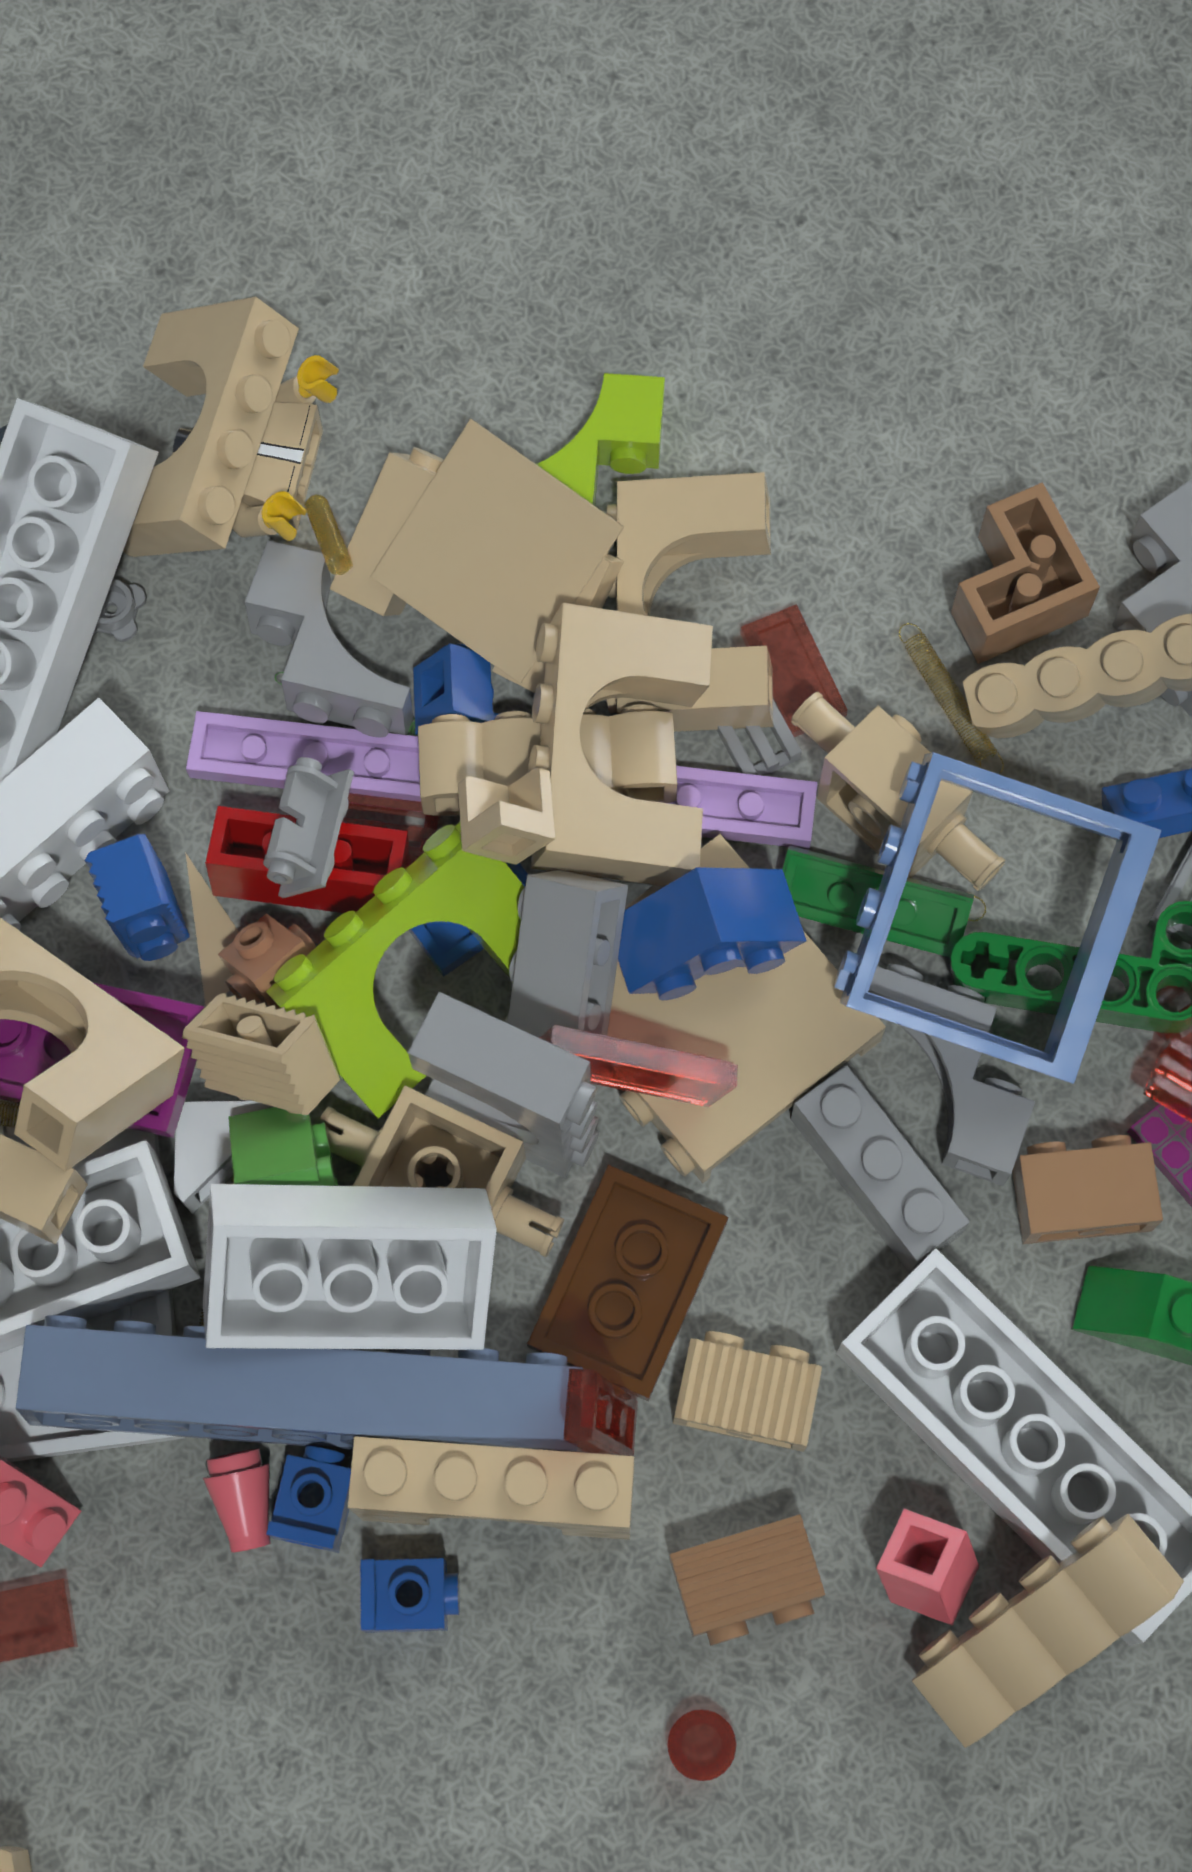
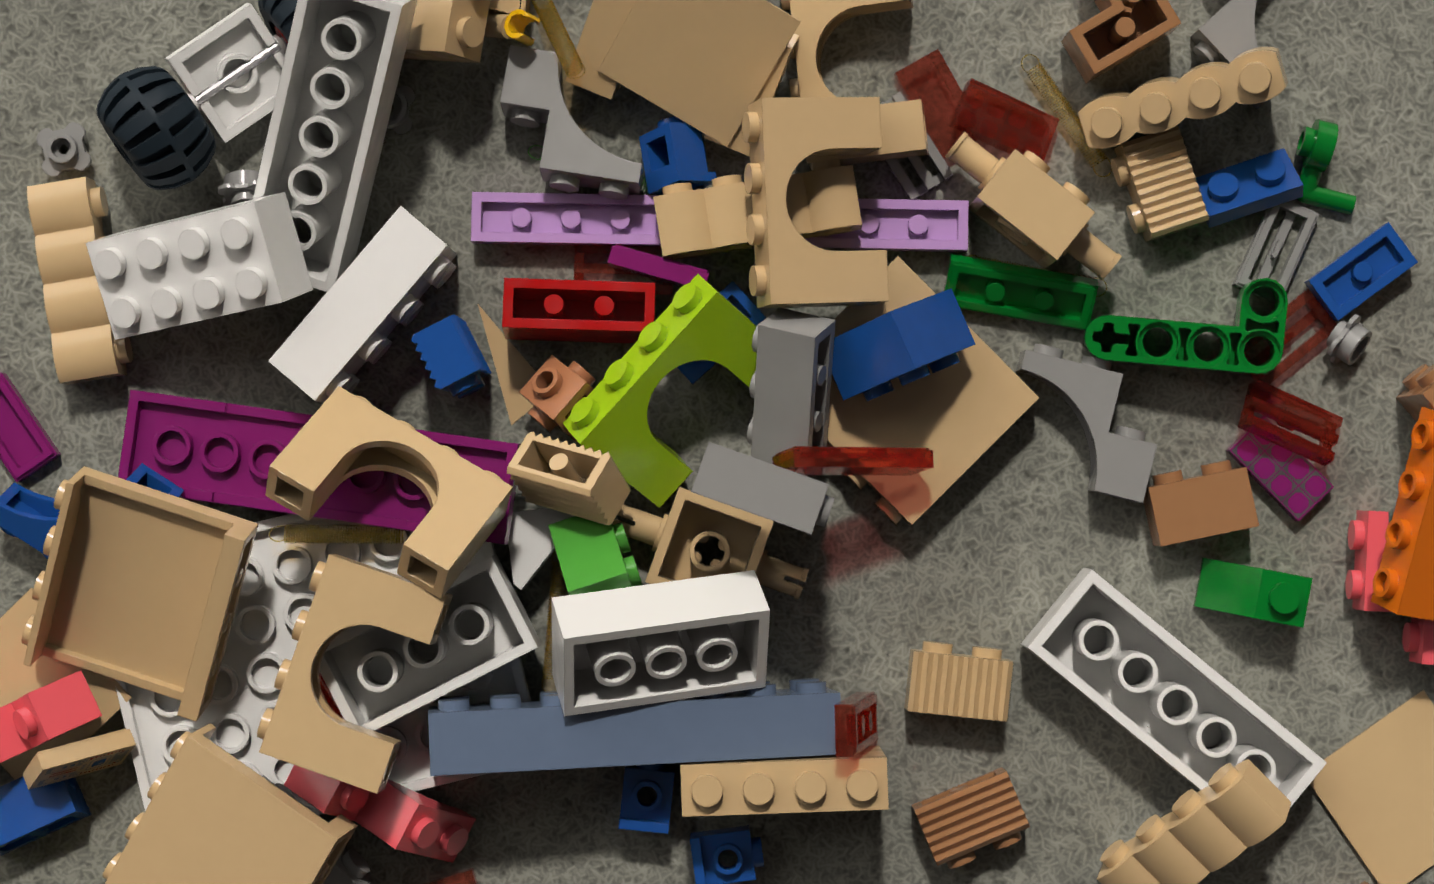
camera: 10 degrees left, 15 degrees up
coral cone [203,1448,271,1553] -> none
light grey hinge [263,757,354,898] -> none
tan panel [458,767,555,865] -> none
reddish brown plate [527,1164,729,1402] -> none
light grey brick [791,1065,970,1273] -> none
medium blue window [834,752,1162,1084] -> none
coral brick [876,1509,979,1626] -> none
none -> magenta tile [607,244,710,287]
none -> clear red tile [950,78,1059,161]
none -> tan brick [1111,125,1209,242]

